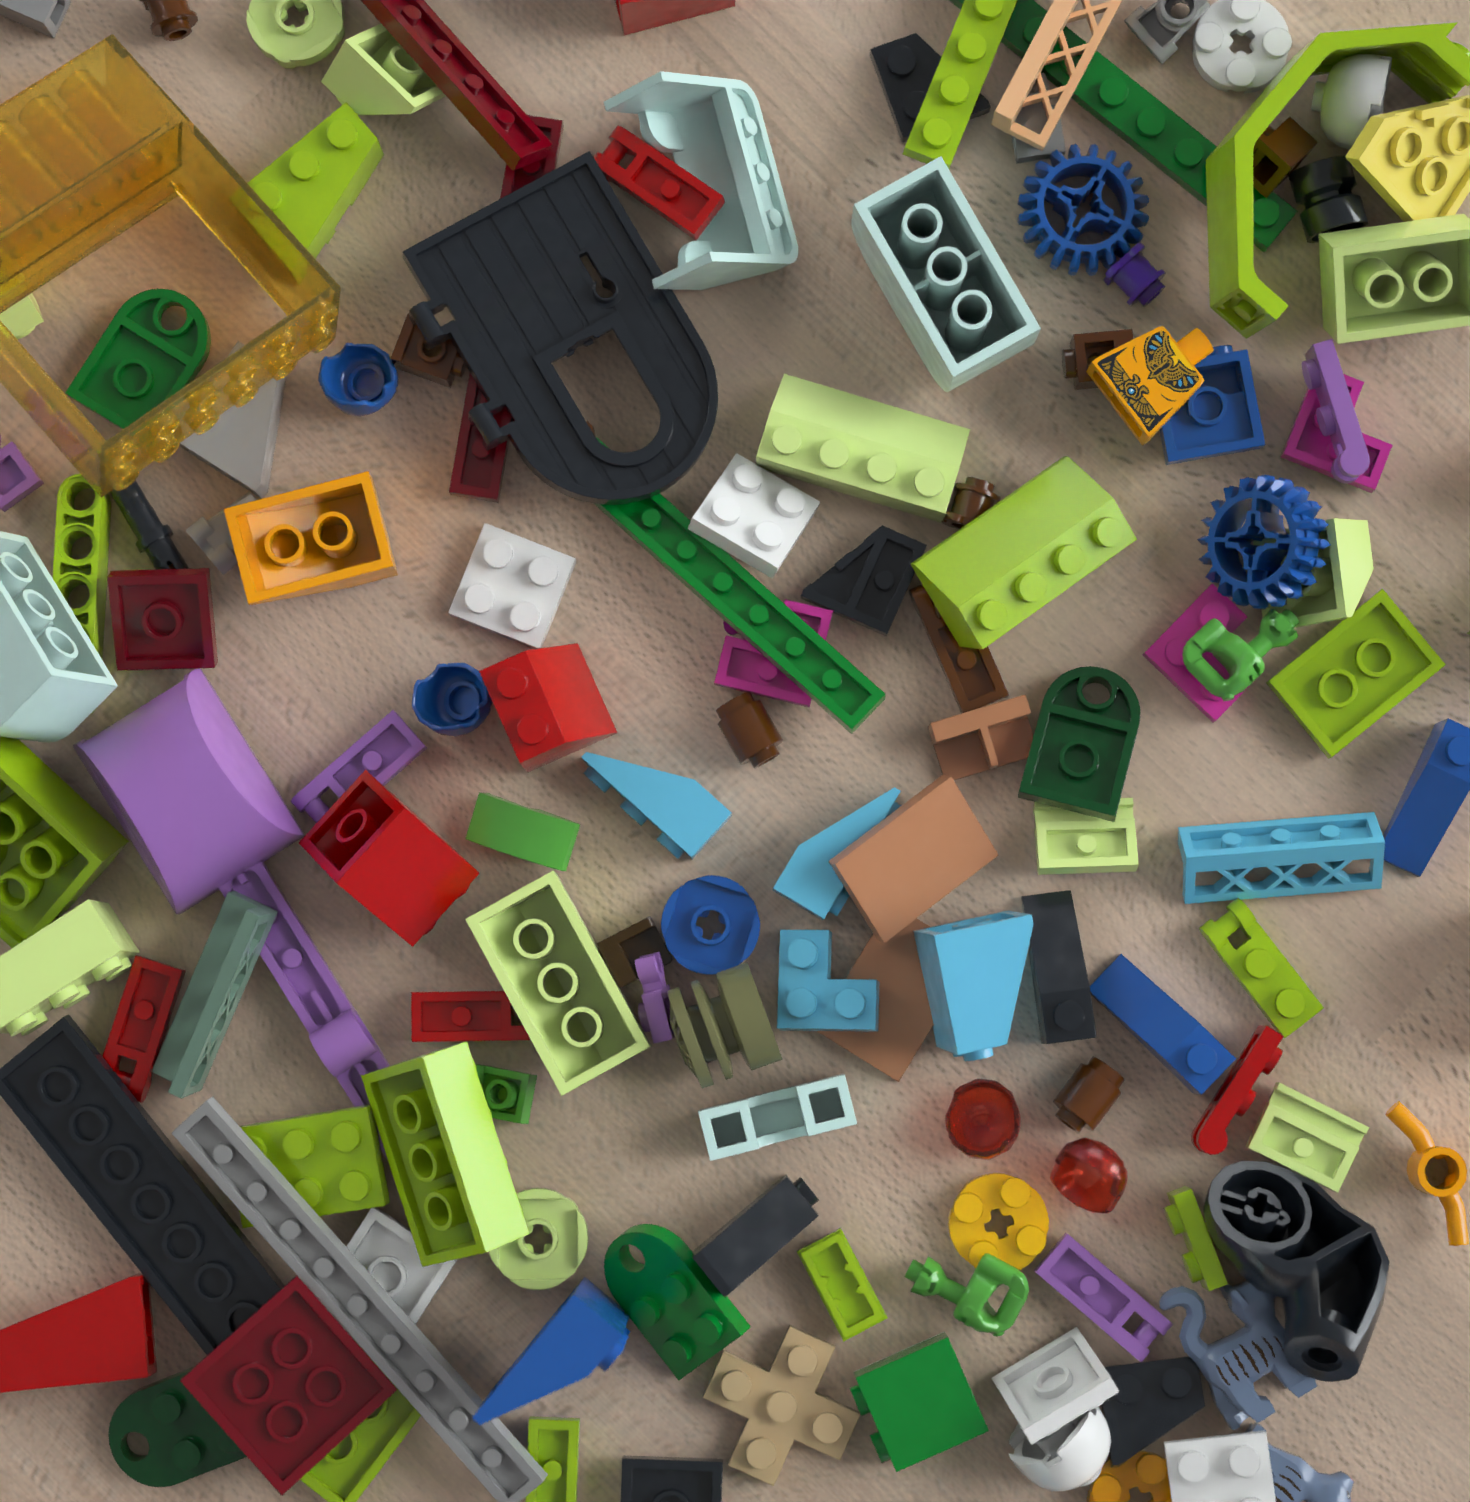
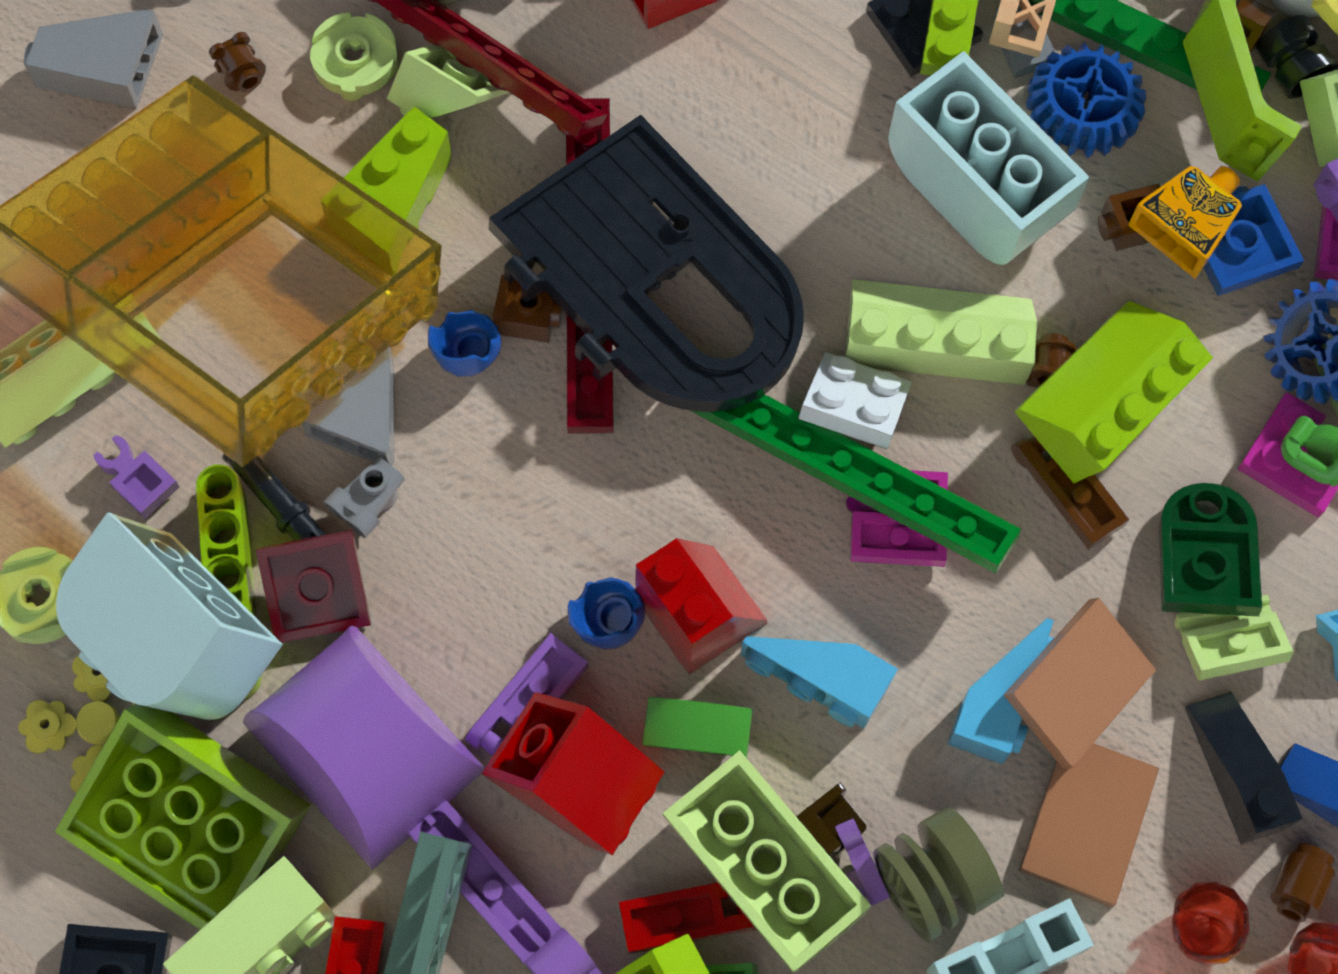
camera: 15 degrees left, 15 degrees down
green plate [65,289,211,447] -> none
light orange slope [224,471,398,605] -> none
white plate [448,523,576,649] -> none
red plate [594,125,725,241] -> none
light aqua windscreen [603,71,798,290] -> none
blue plate [661,875,760,975] -> none
reddish brown brick [716,692,783,768] -> none
medium azure plate [777,930,880,1032] -> none
black wing [800,525,927,636] -> none
medium azure slope [913,910,1034,1061] -> none
nougat panel [928,694,1033,781] -> none
dark purple brick [1103,242,1166,307] -> none

